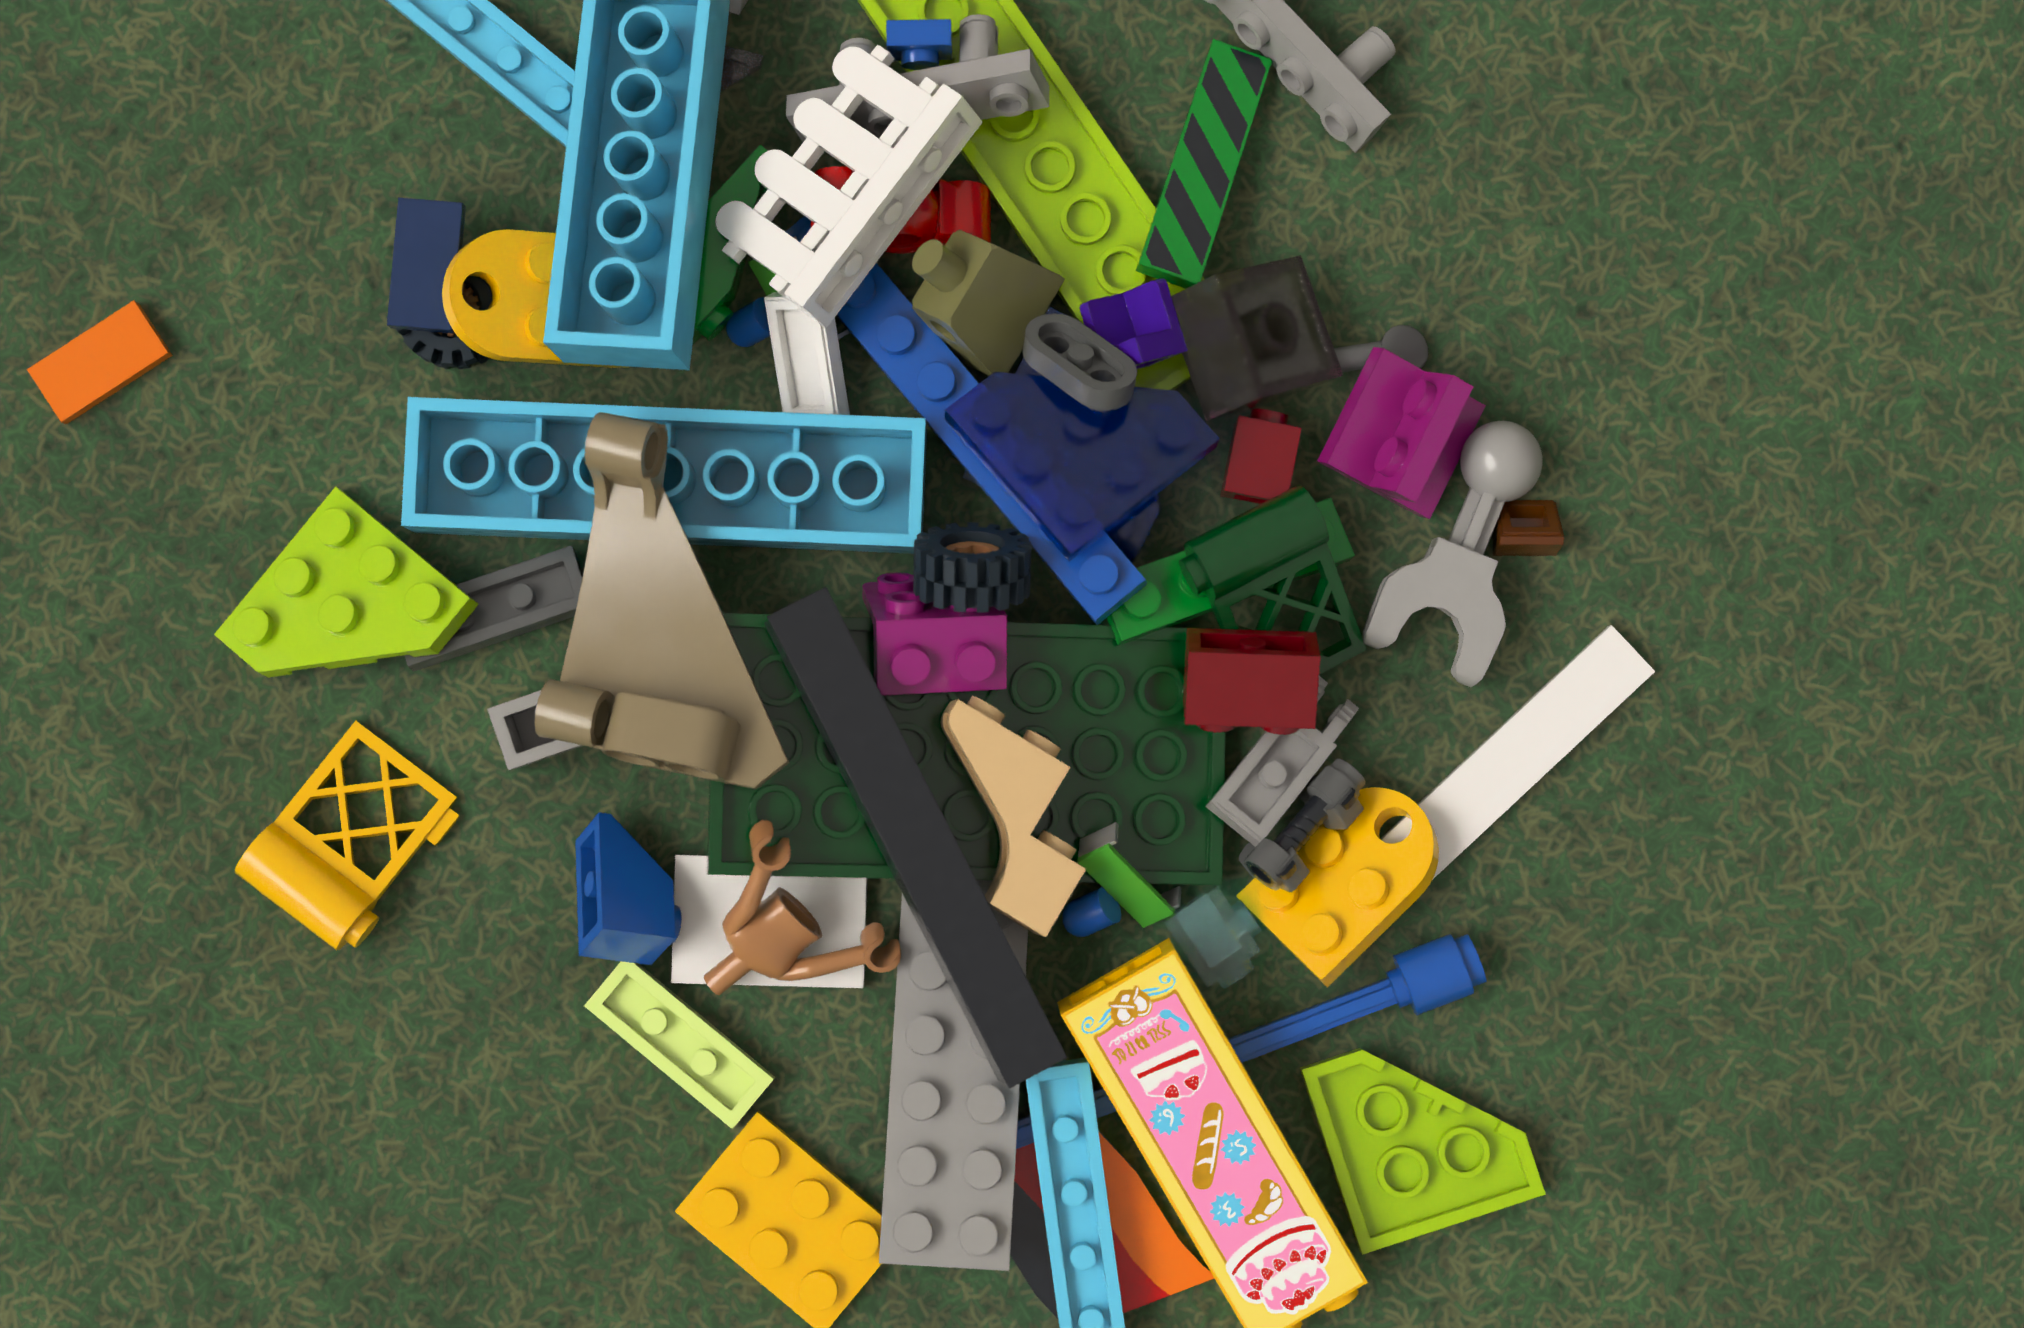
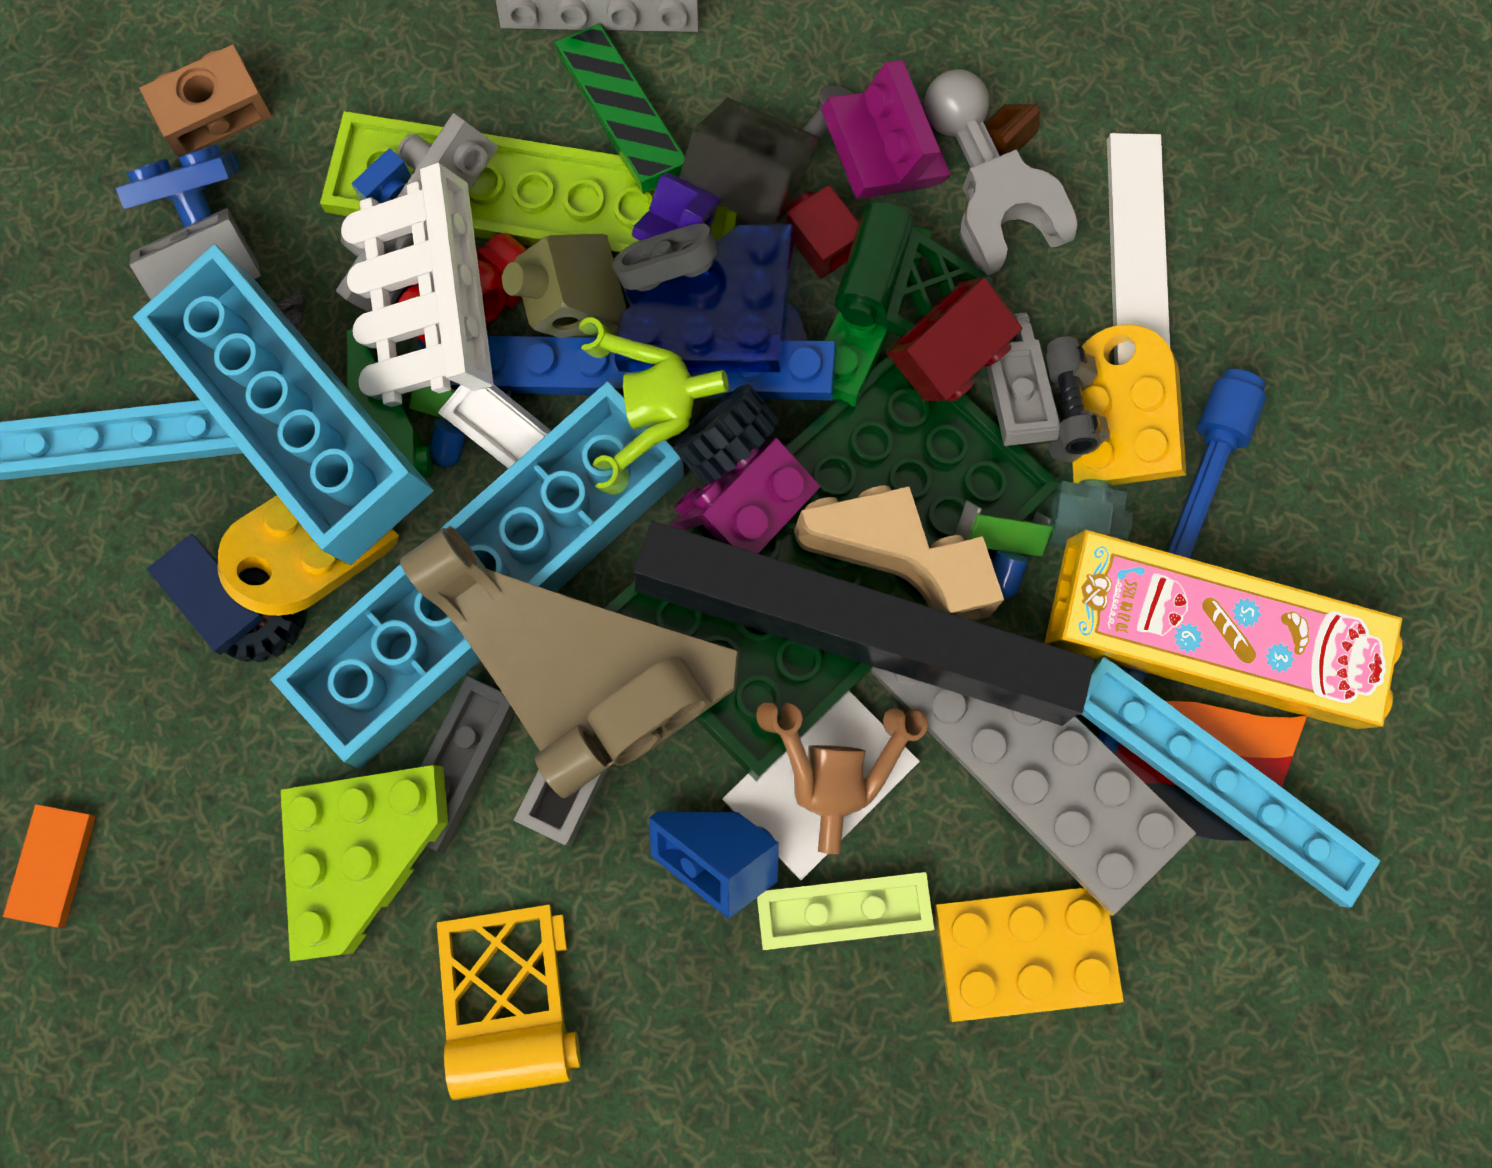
camera: 40 degrees left, 10 degrees down
lime plate [1300,1048,1546,1255] -> none
none -> lime piece [579,317,729,495]

